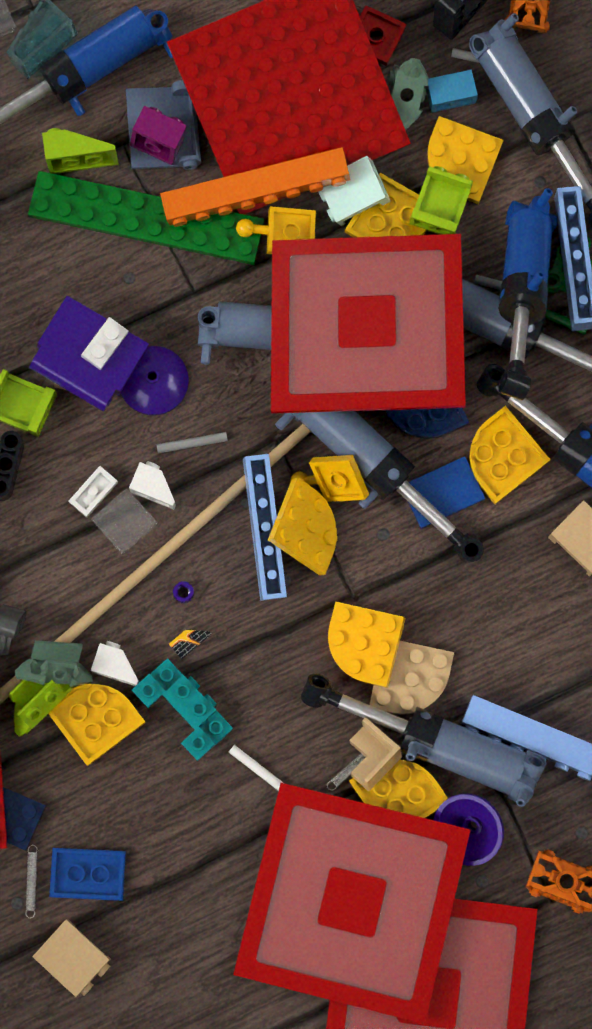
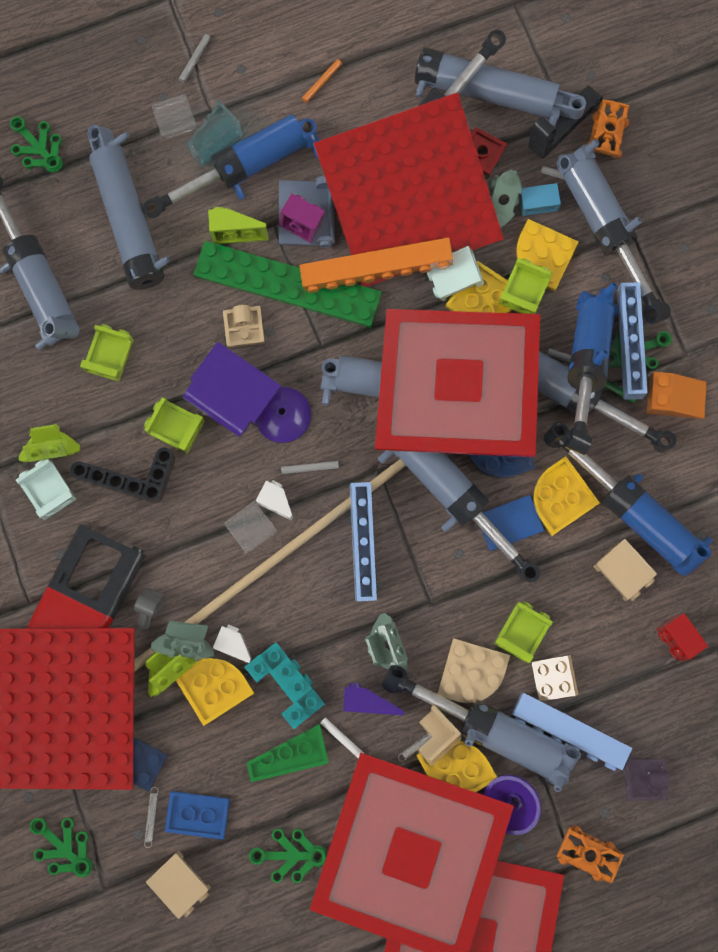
camera: 10 degrees right, 0 degrees up
white plate [69,466,118,517] -> none
white plate [81,317,129,370] -> none
sticker [169,630,211,659] -> none
dark purple axle [173,581,194,604] -> none
yellow plate [236,206,316,254] -> none
yellow plate [268,477,337,576] -> none
yellow plate [290,455,369,502] -> none
yellow plate [328,602,406,688] -> none
none -> tan plate [223,305,265,348]
none -> green wing [247,724,329,782]
none -> green plant [249,828,328,883]
none -> dark purple slope [343,683,404,715]
none -> sand green piece [364,613,408,672]
none -> lime panel [494,601,553,664]
none -> plate [532,655,578,701]

